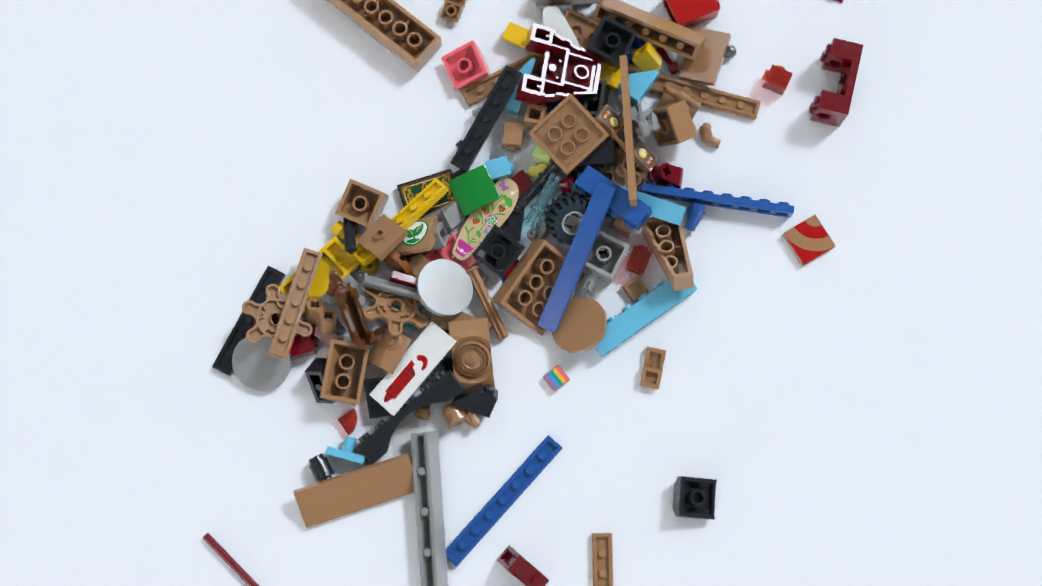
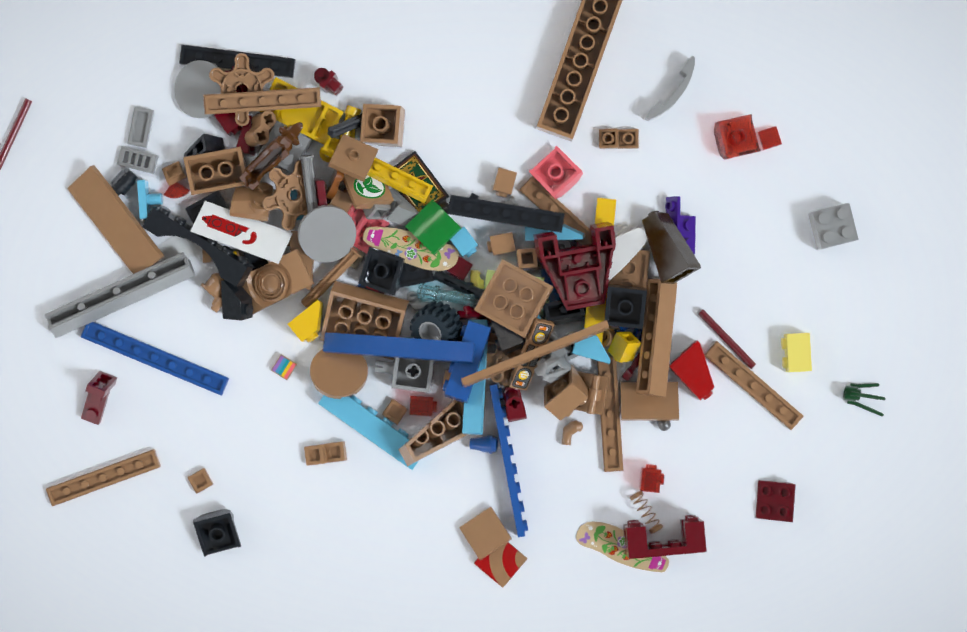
camera: 70 degrees right, 10 degrees up
none -> light grey slope [116,146,159,174]
none -> light grey tile [127,107,154,148]
none -> medium nougat tile [162,161,186,186]
none -> medium nougat tile [187,468,214,494]
none -> yellow slope [288,300,323,343]
none -> dark red hips [314,68,344,96]
none -> medium nougat tile [459,506,512,560]
none -> medium nougat brick [493,168,517,198]
none -> tan sticker [576,521,669,573]
none -> medium nougat piece [629,491,663,534]

